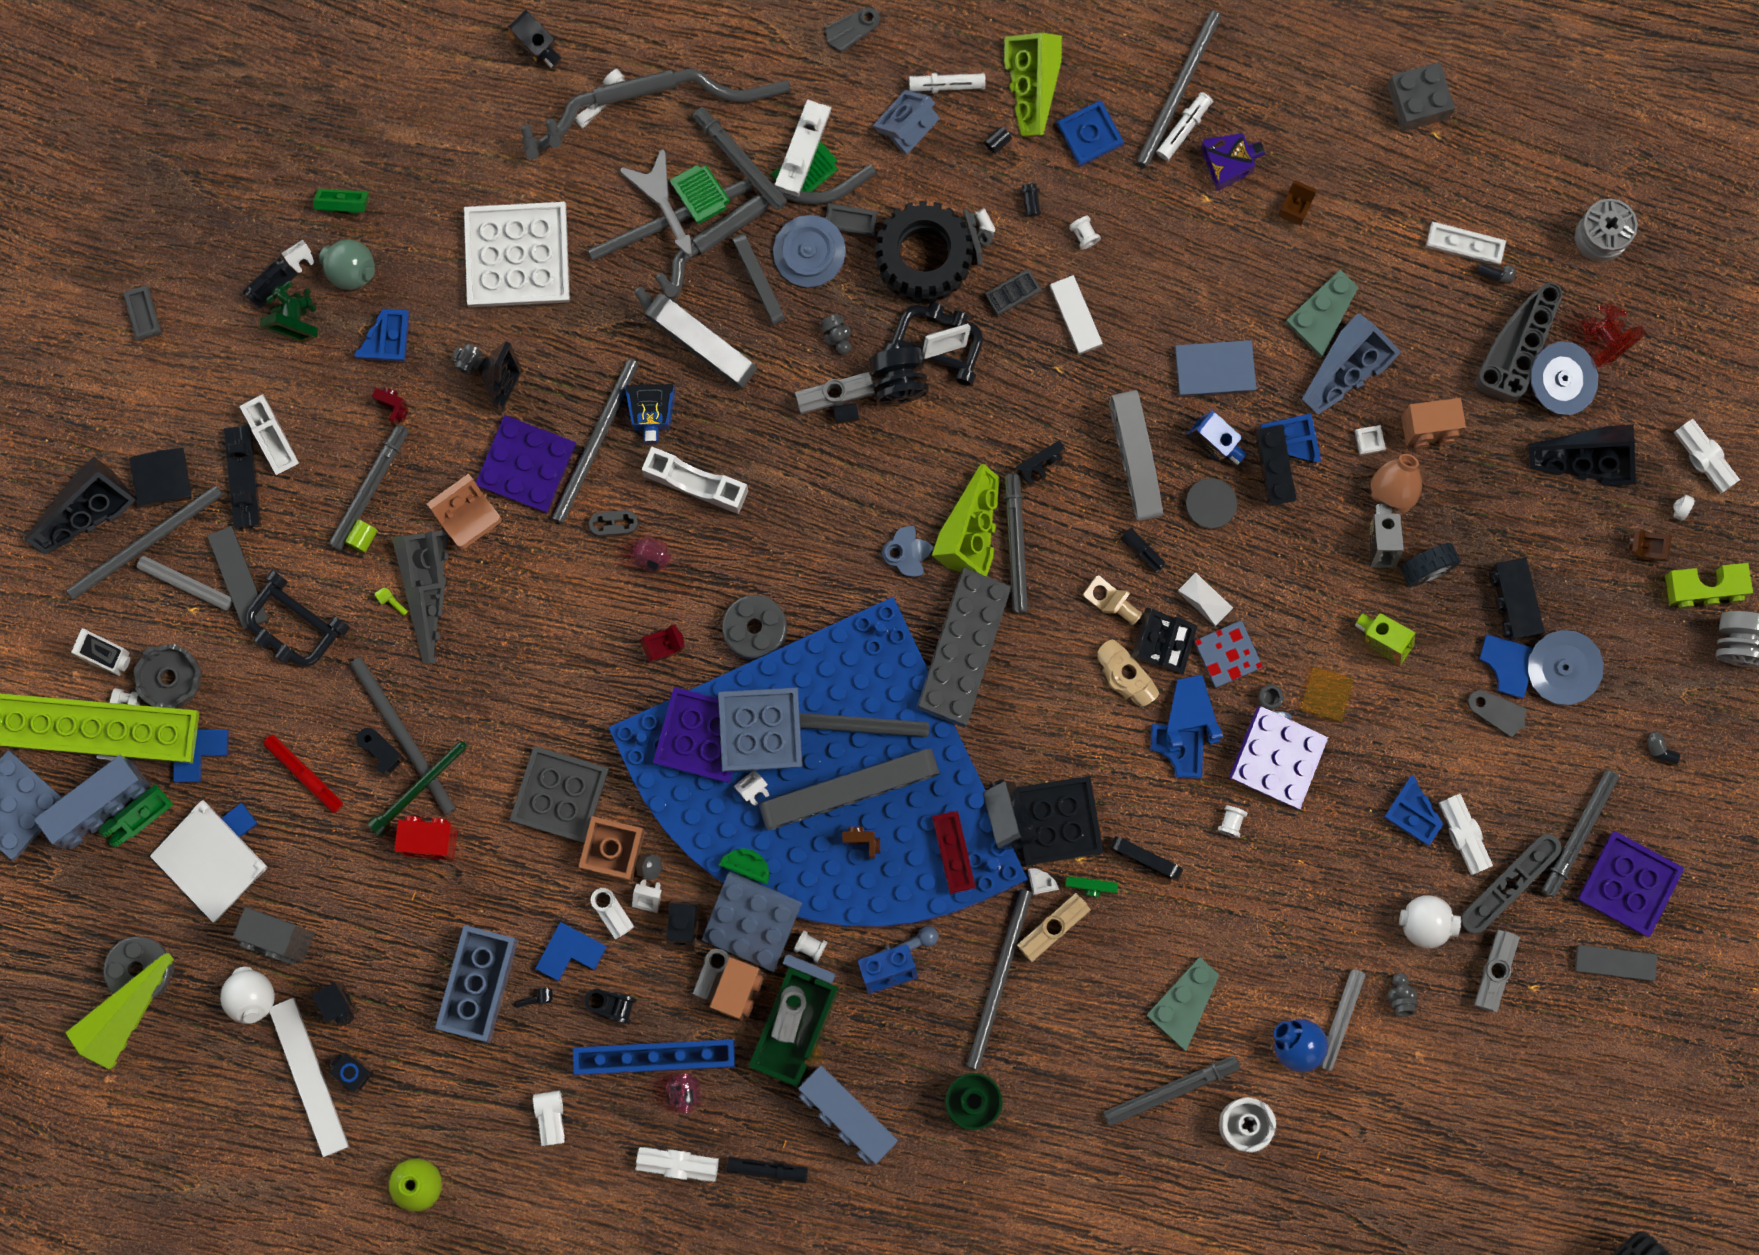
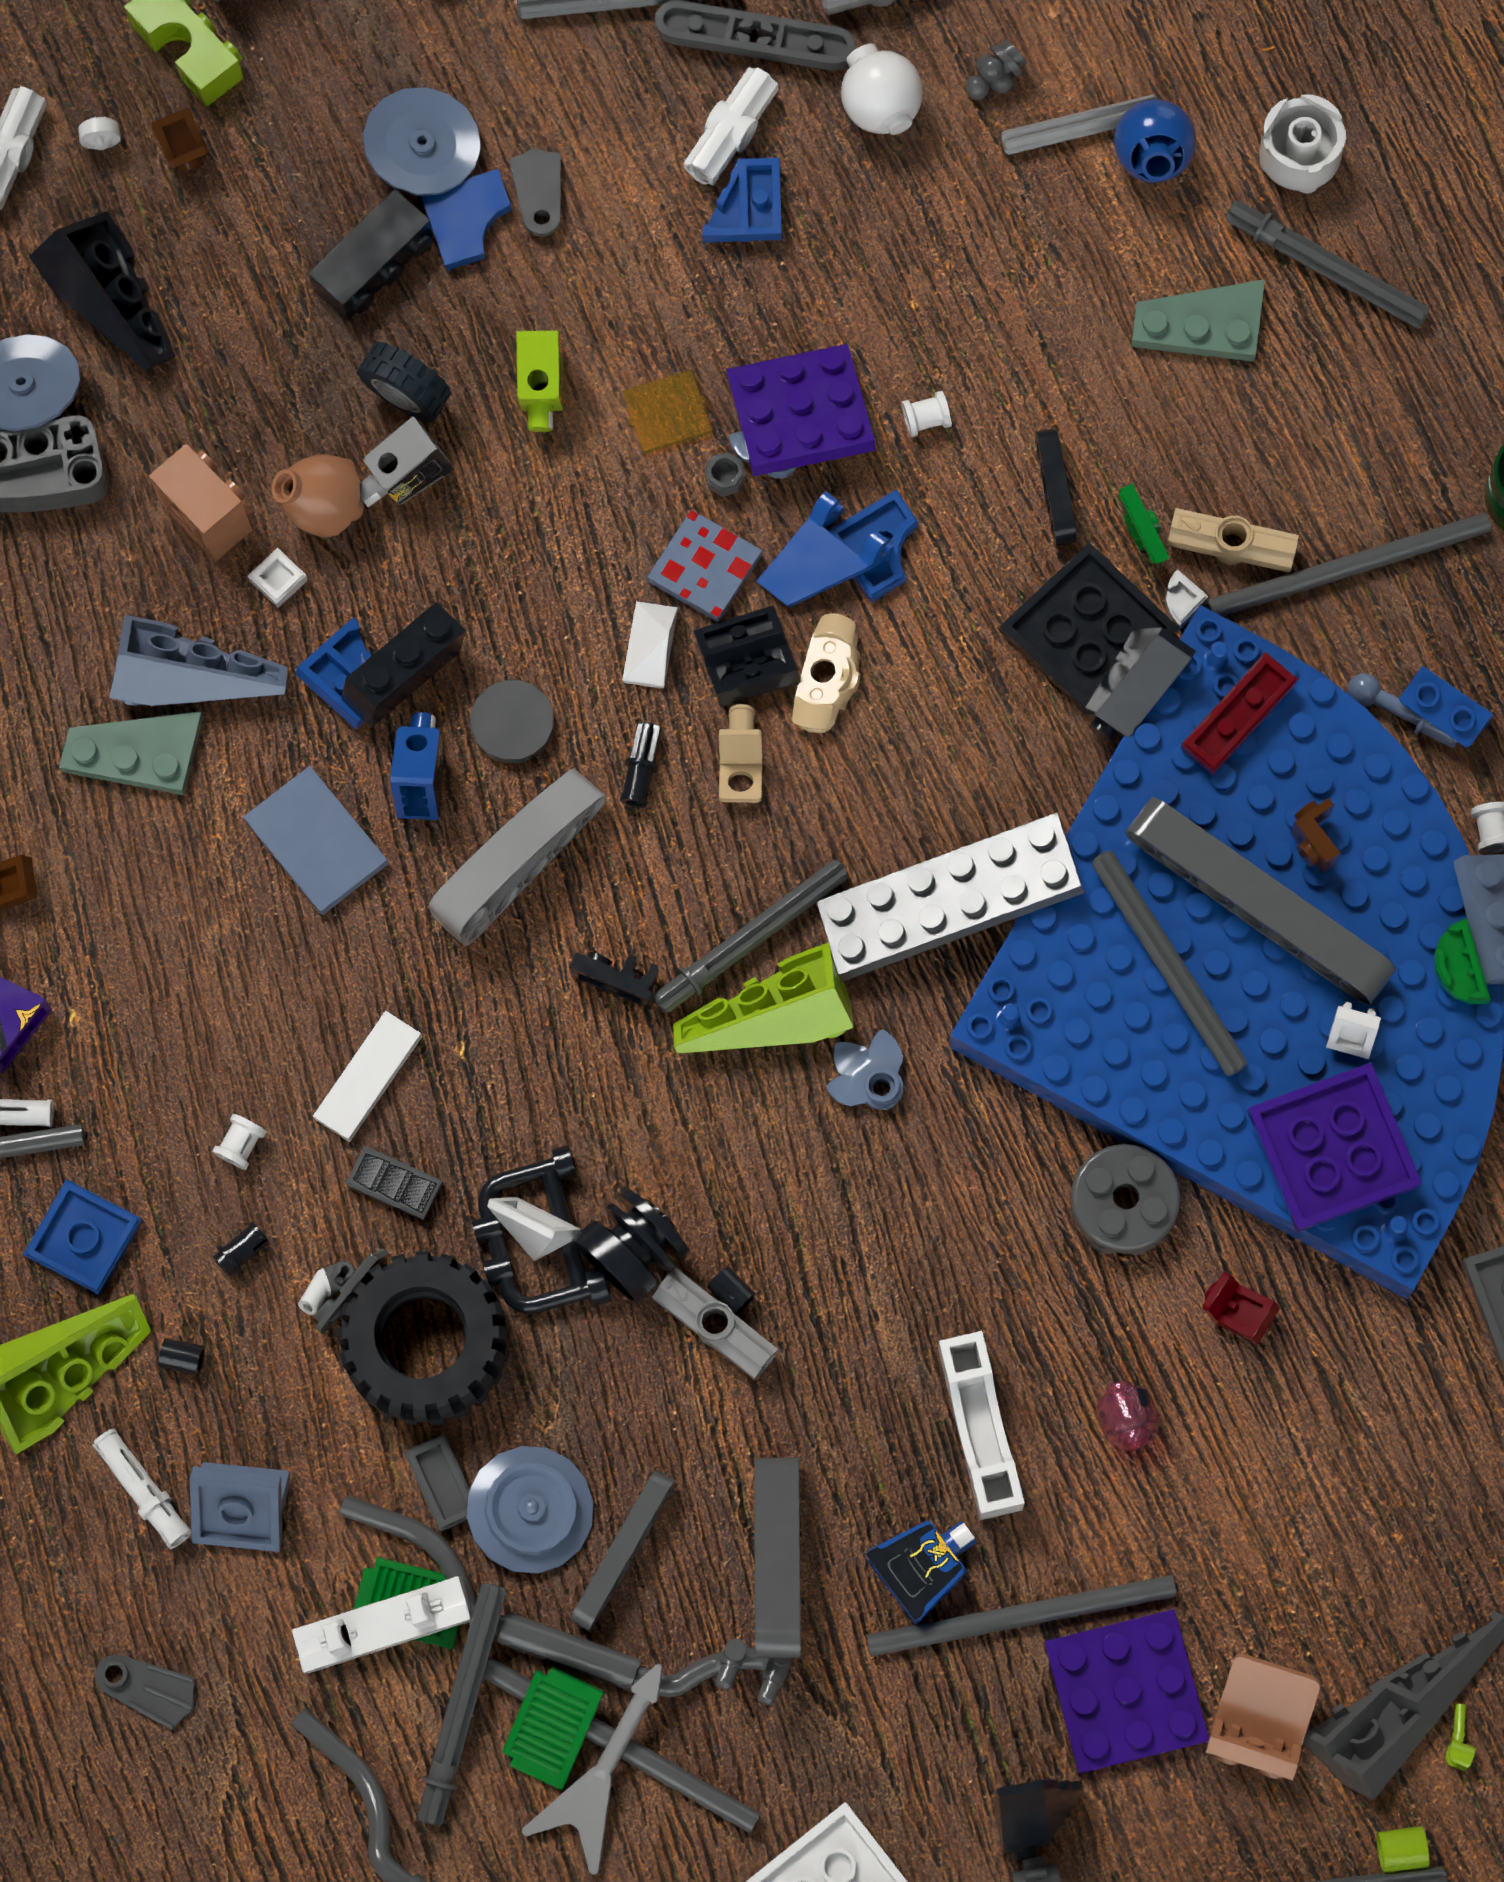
camera: 120 degrees left, 5 degrees down
dark grey beam [589,510,639,537] -> none
sand blue plate [718,688,802,772] -> none
dark grey piece [820,313,851,355] -> none

